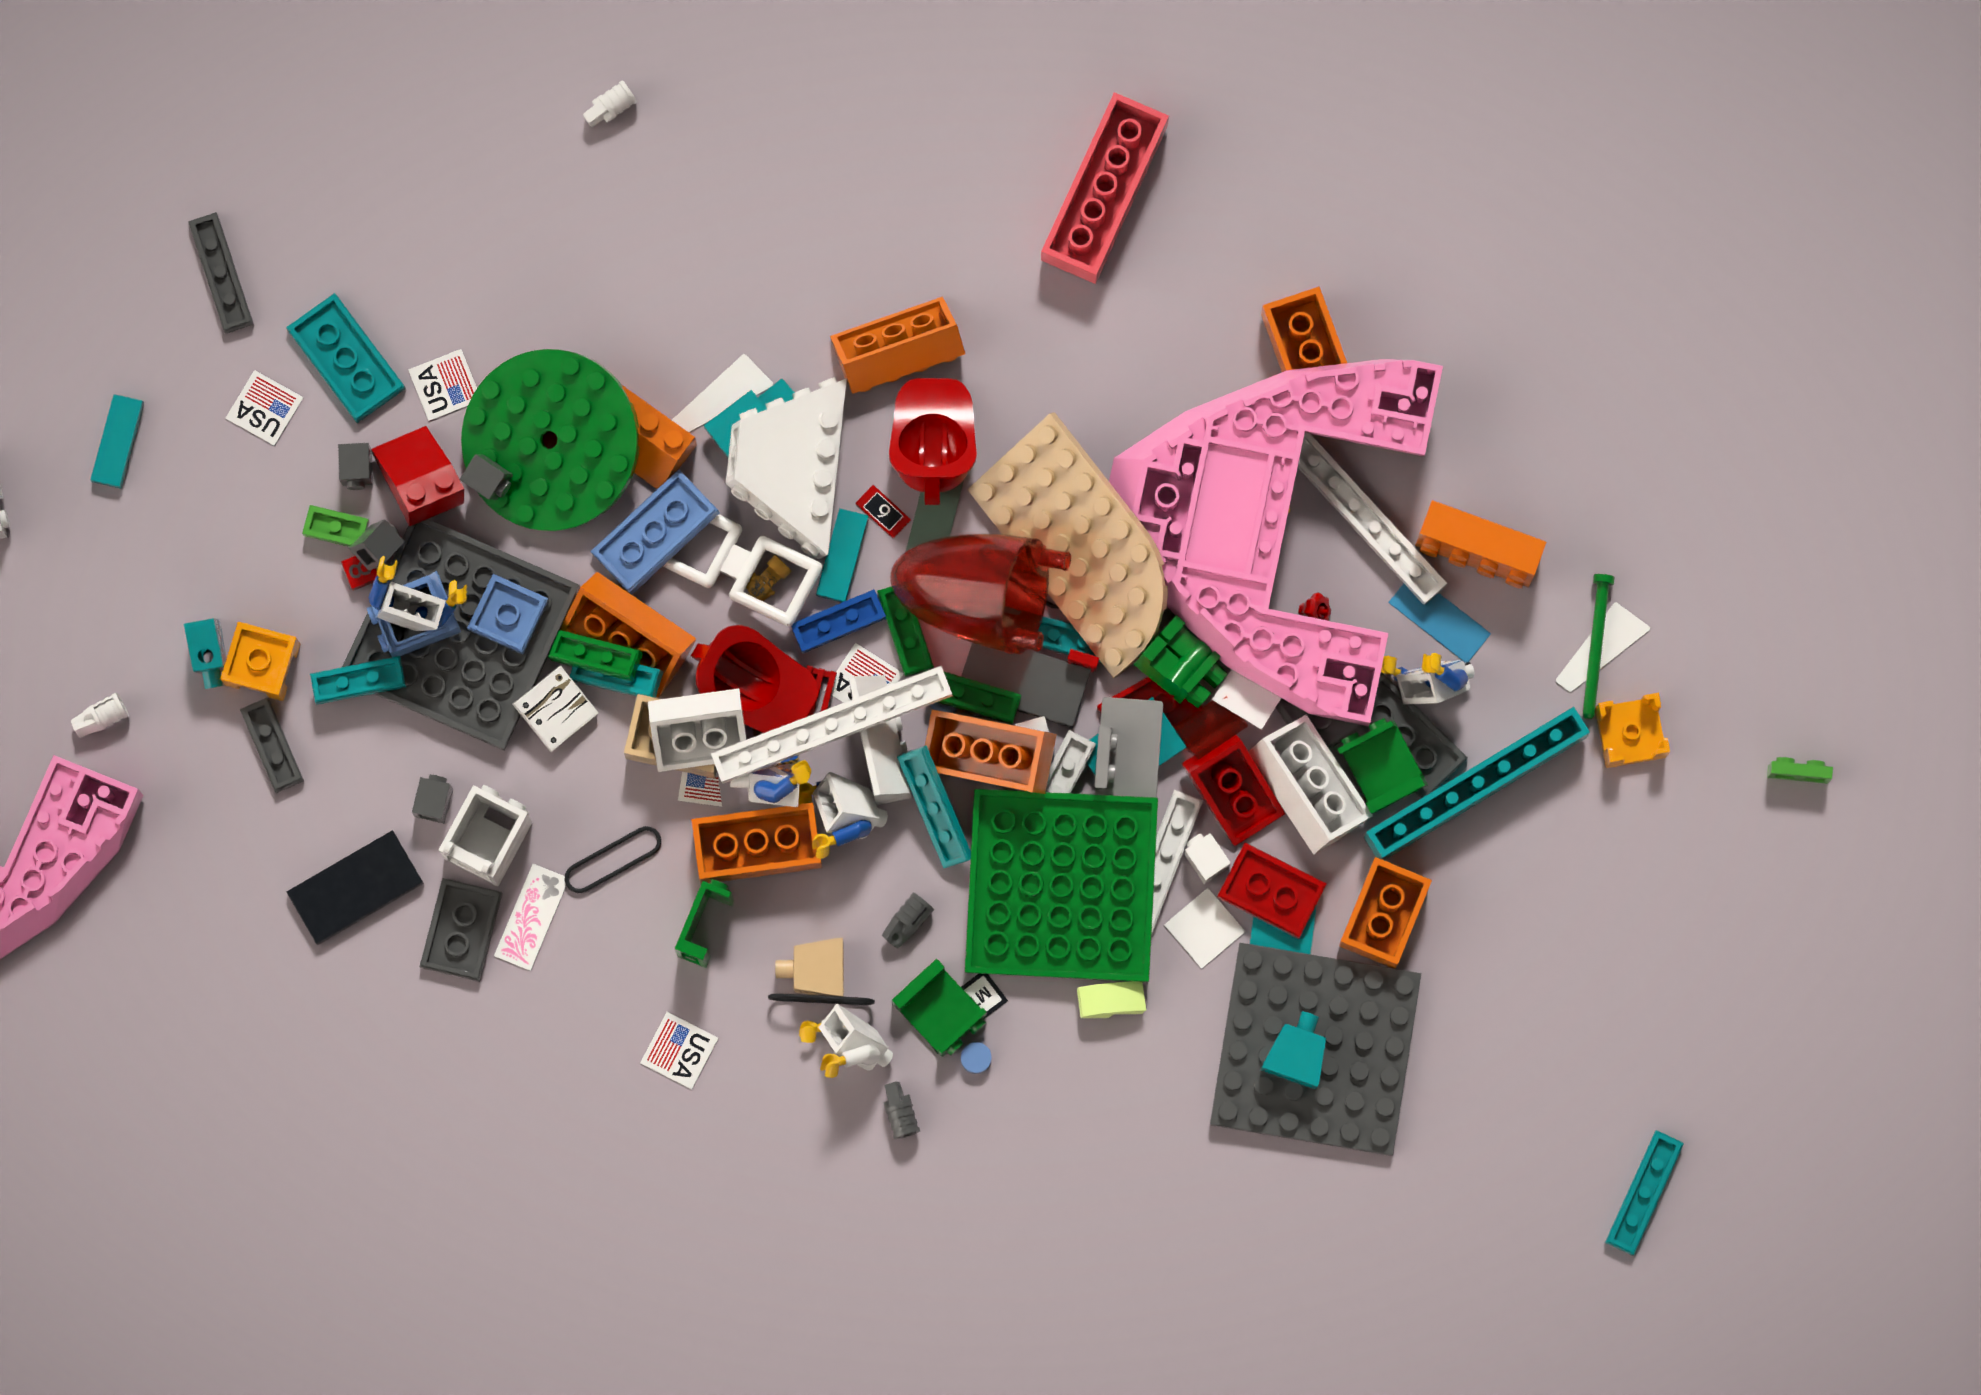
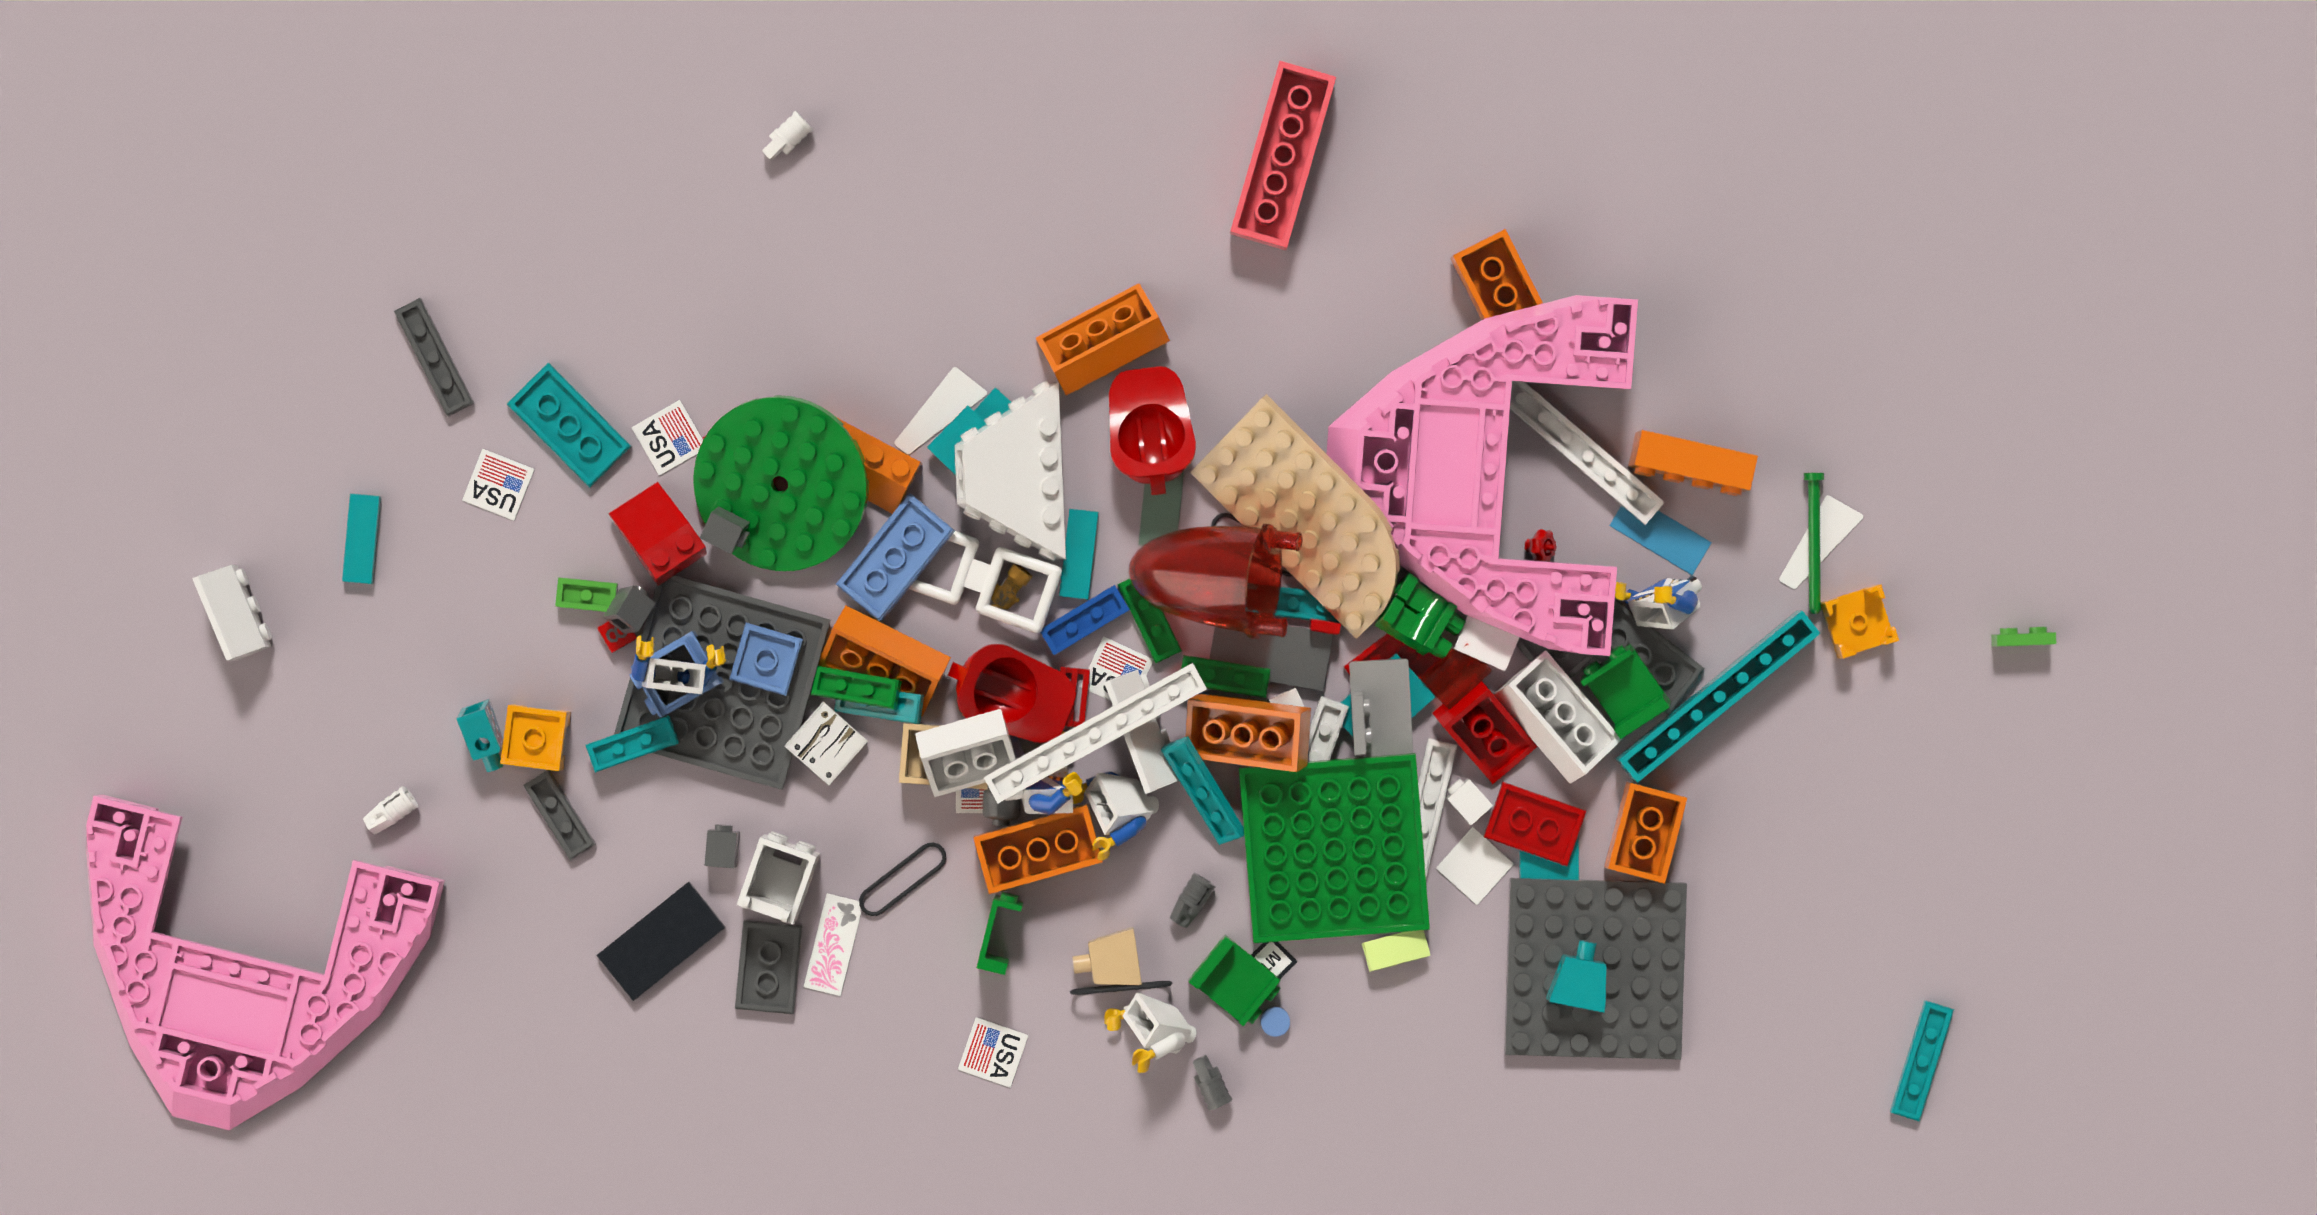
camera: 10 degrees left, 10 degrees up
dark grey brick [338,443,373,490] -> none
sticker [856,485,911,538] -> none
none -> dark grey head [983,788,1021,826]

